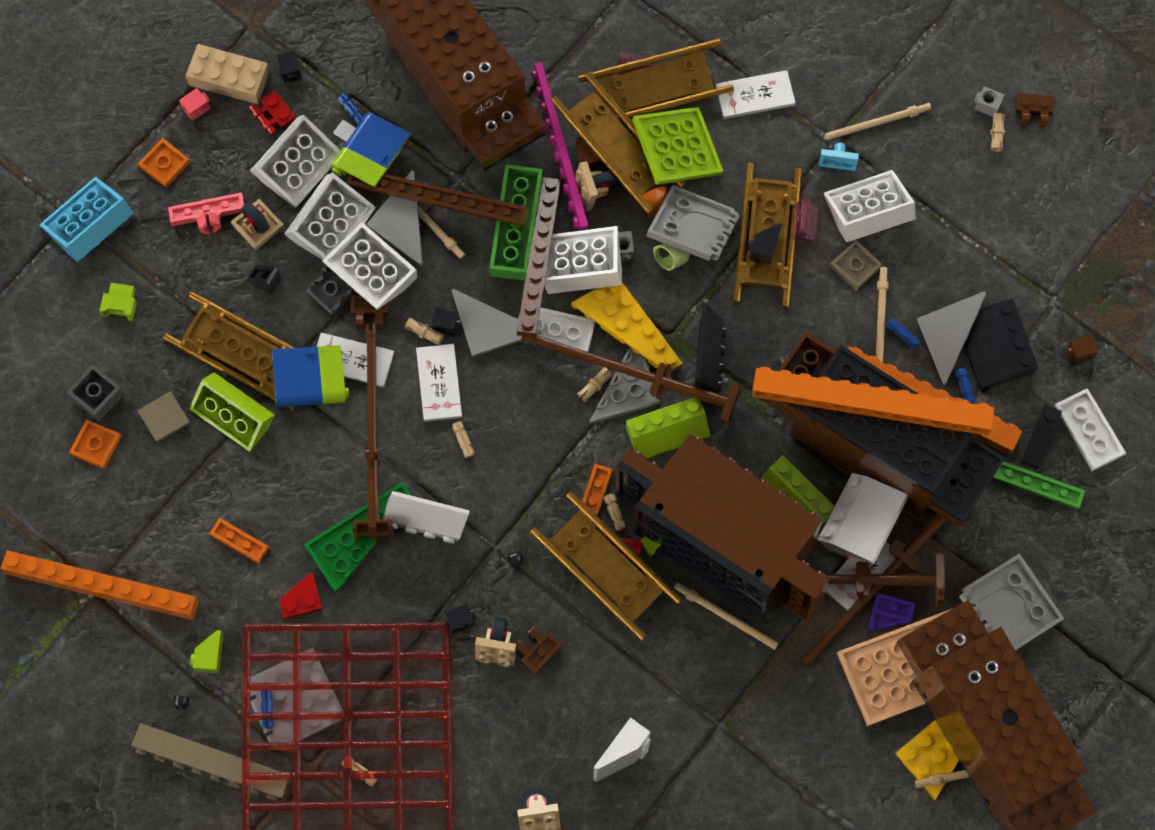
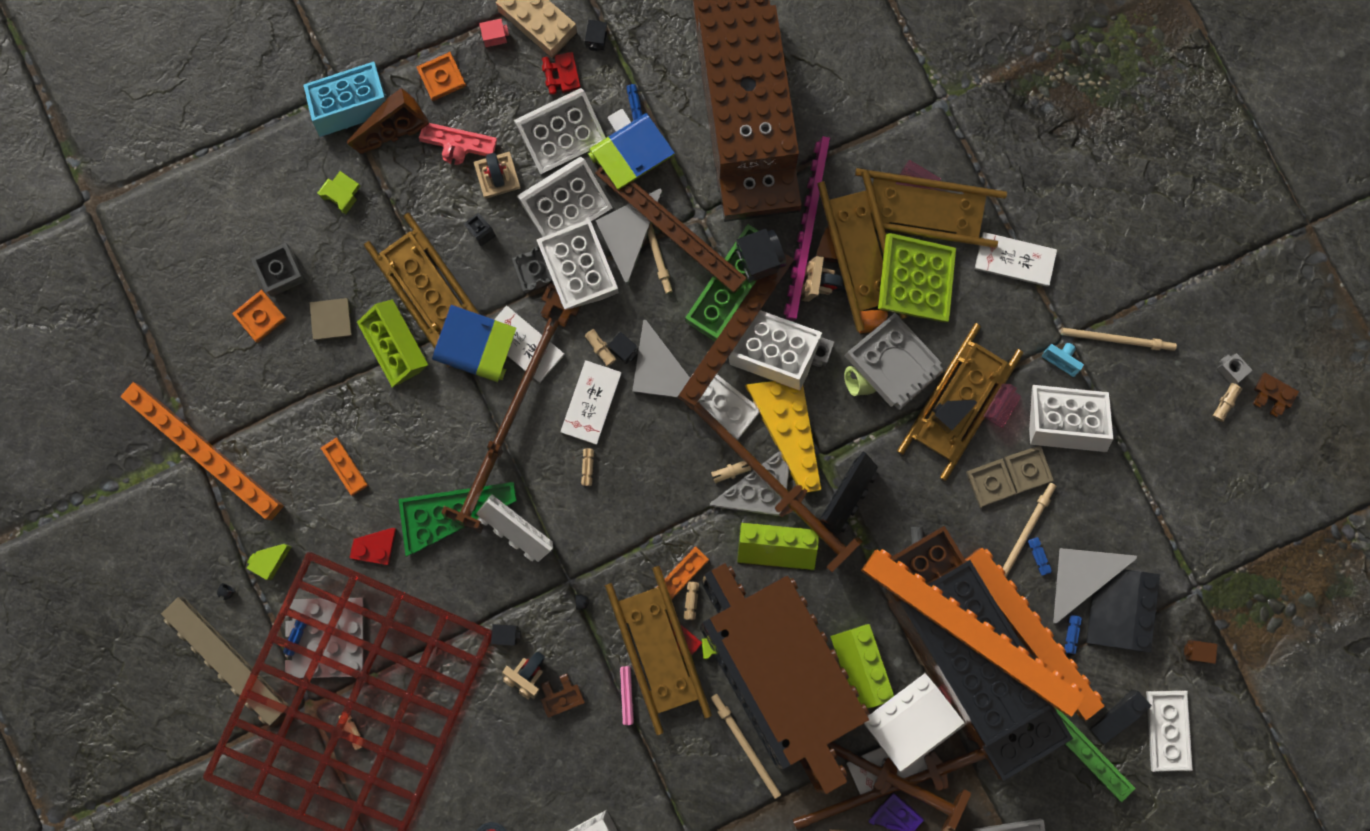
camera: 25 degrees right, 10 degrees up
none -> reddish brown wedge [347,88,429,154]
none -> bright pink axle [620,666,634,725]
none -> black piece [736,228,786,283]
none -> dark tan tile [966,458,1017,508]

